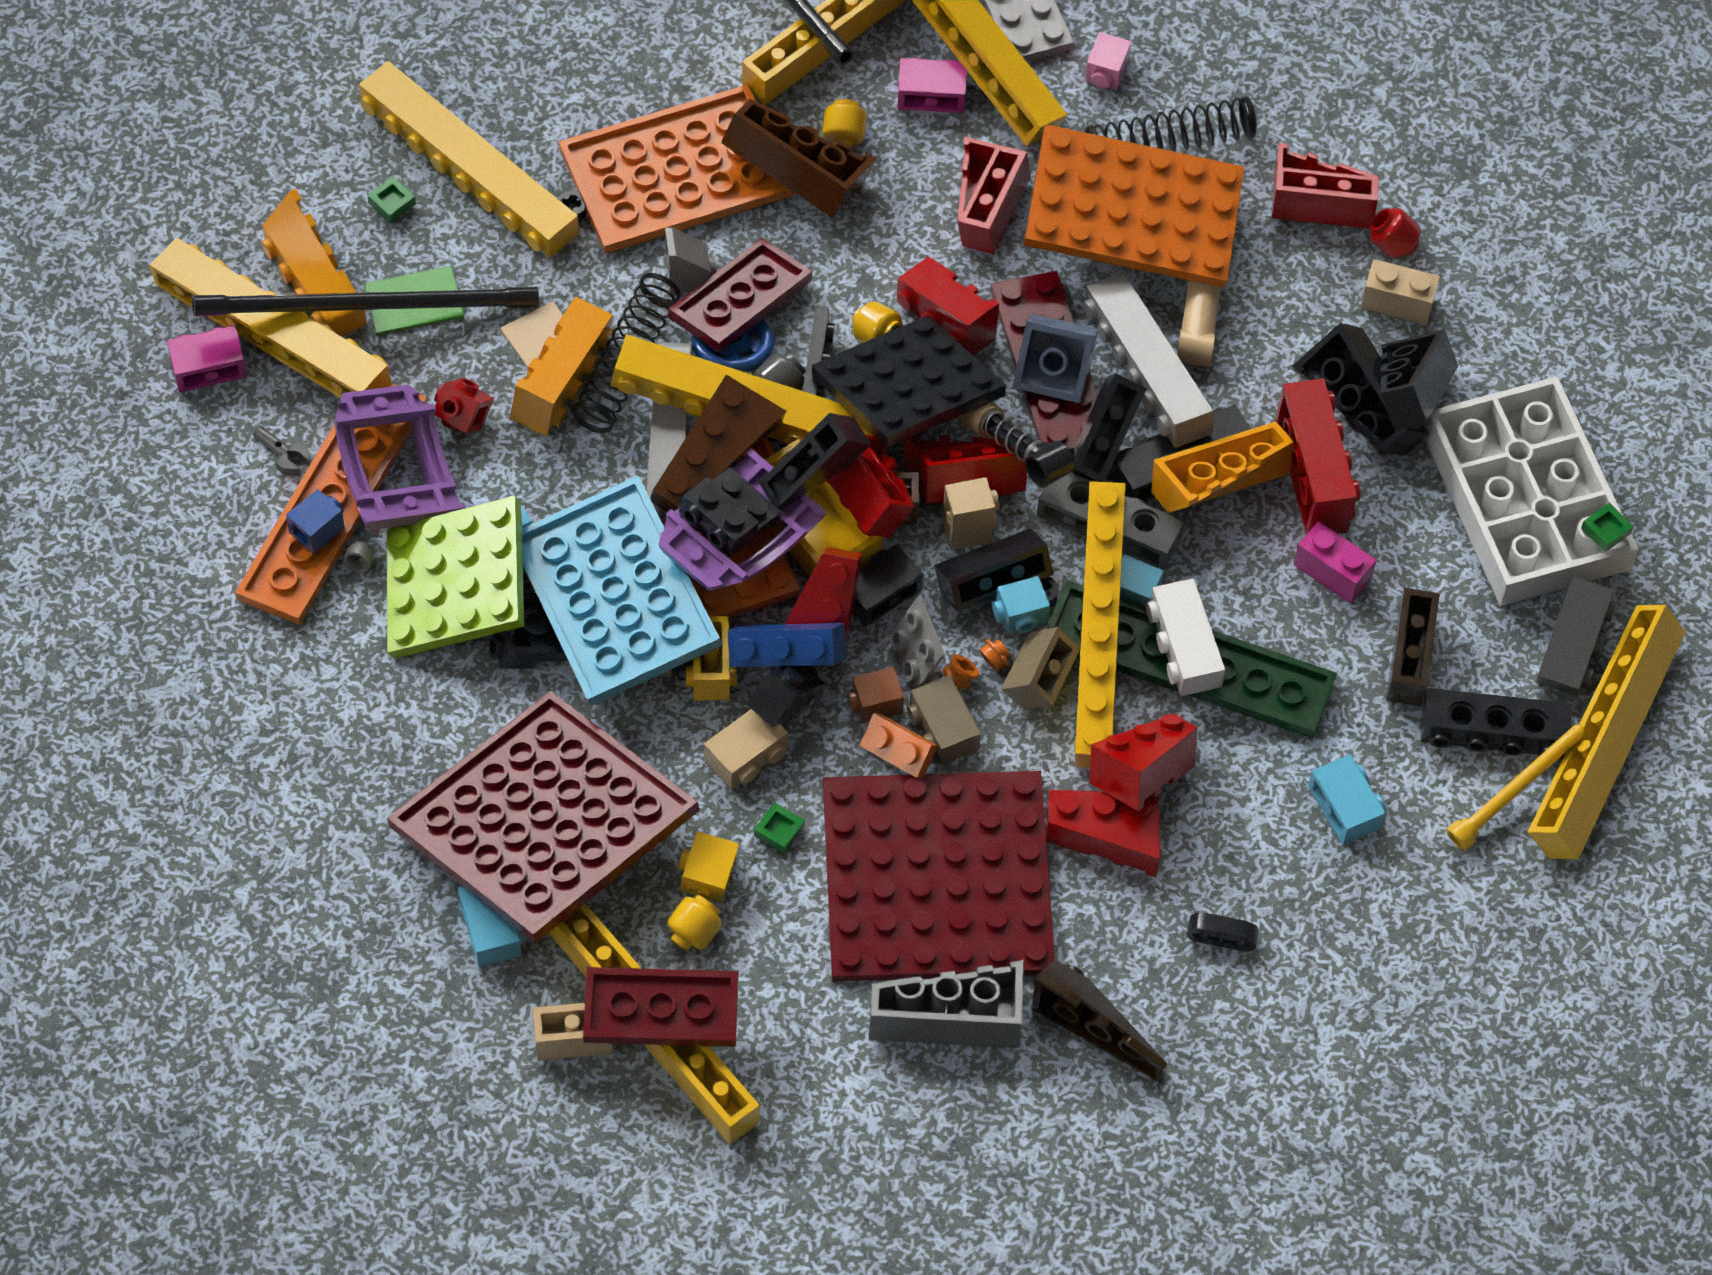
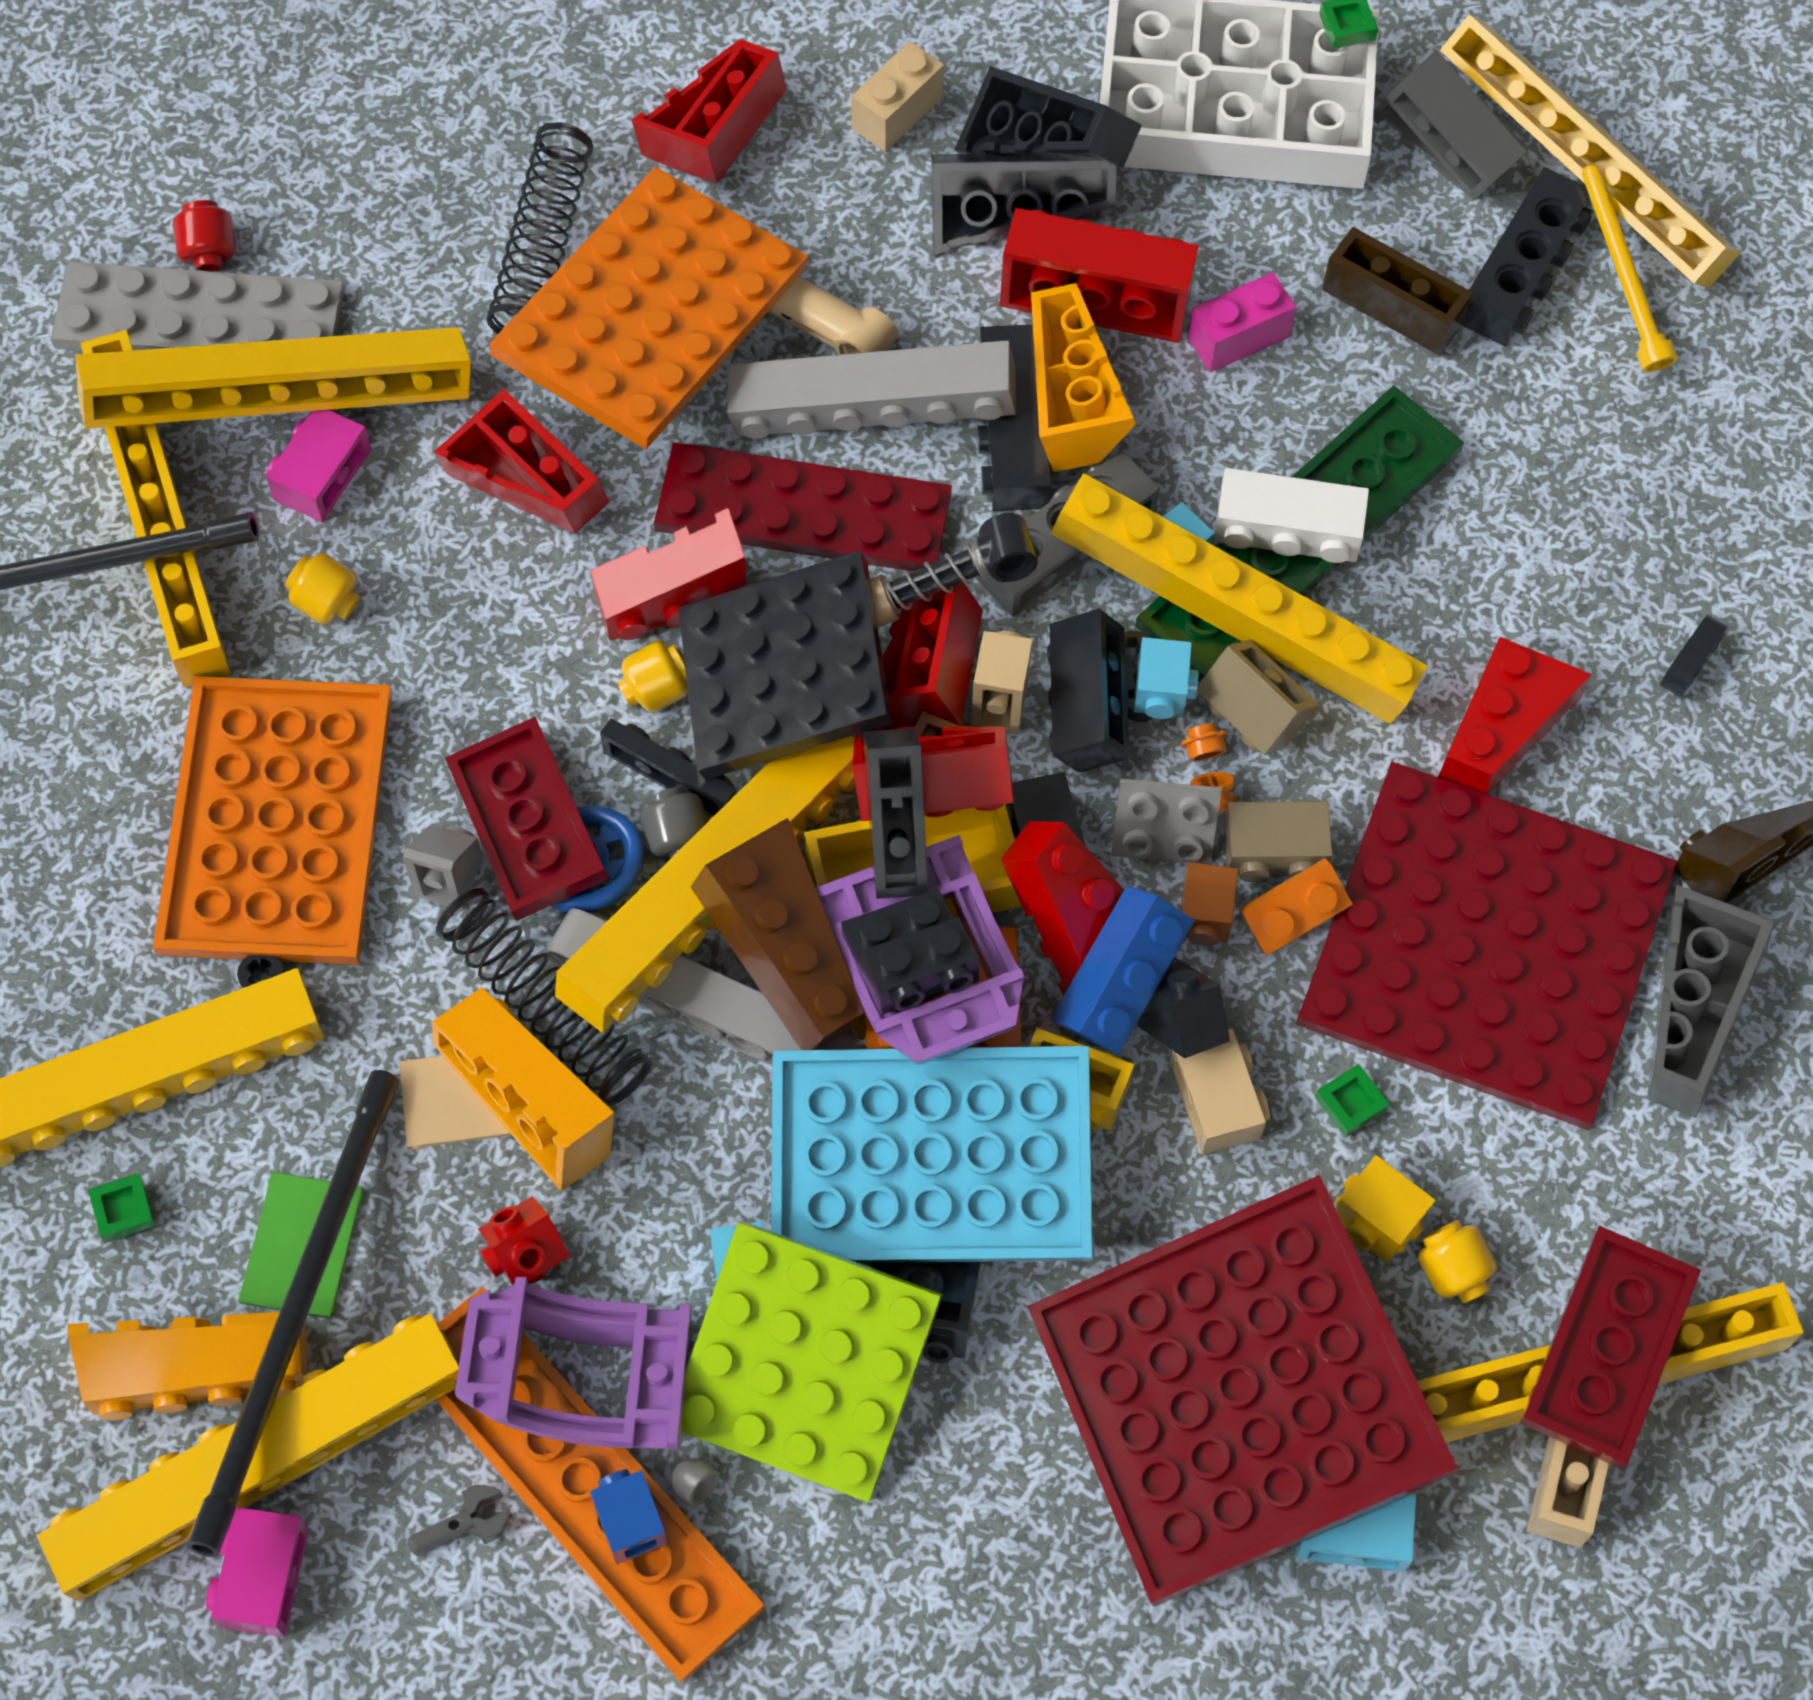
camera: 65 degrees left, 5 degrees up
reddish brown wedge [721,99,877,218] -> none
sand blue slope [1012,313,1099,403] -> none
black brick [1072,373,1147,482] -> none
bright pink brick [1085,32,1131,91] -> none
red wedge [1089,714,1198,811] -> none
medium azure brick [1308,754,1386,845] -> none
red head [1370,208,1421,258] -> none

